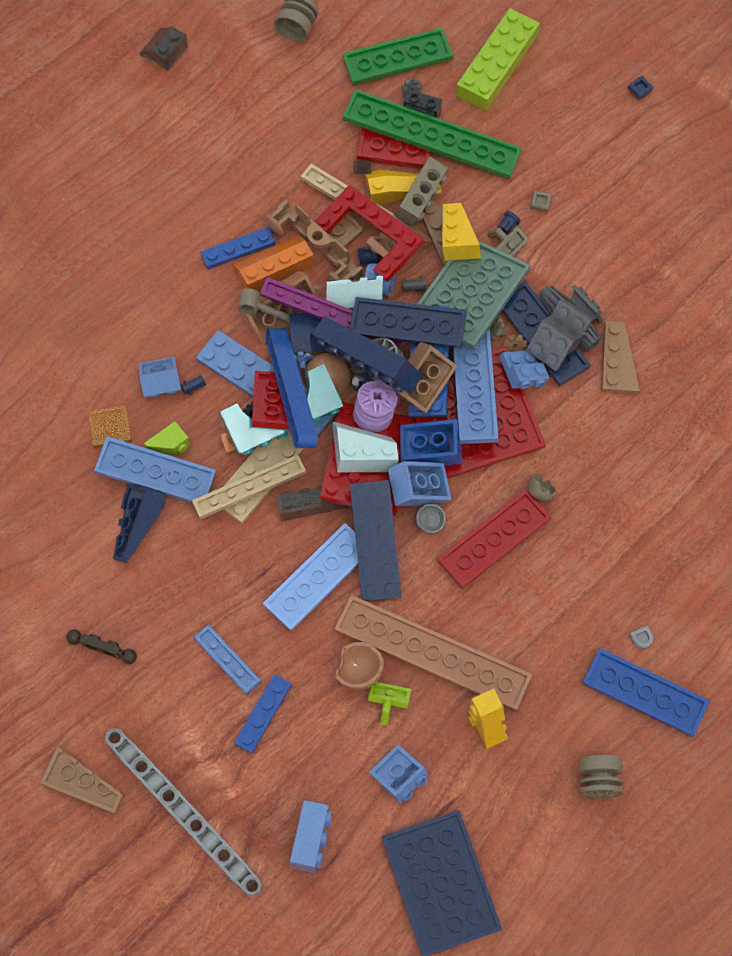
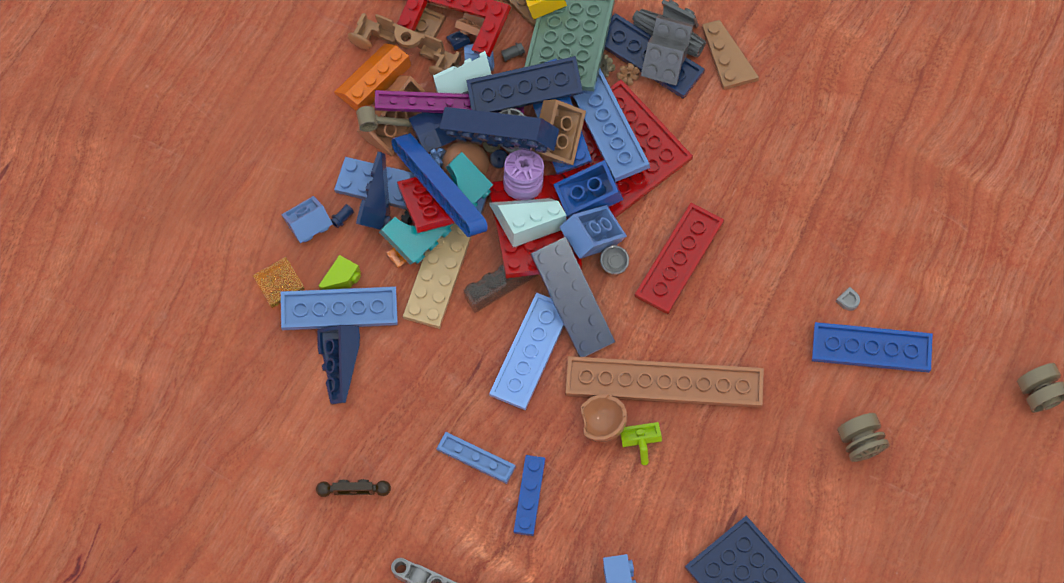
camera: 15 degrees left, 0 degrees up
tan plate [192,455,306,519] -> none
blue plate [201,227,275,270] -> none
medium blue plate [369,745,429,803] -> none
yellow wedge [467,688,508,749] -> none
medium blue plate [499,351,550,389] -> none
dark tan hair [528,473,557,501] -> none
none -> dark blue wedge [356,151,391,230]

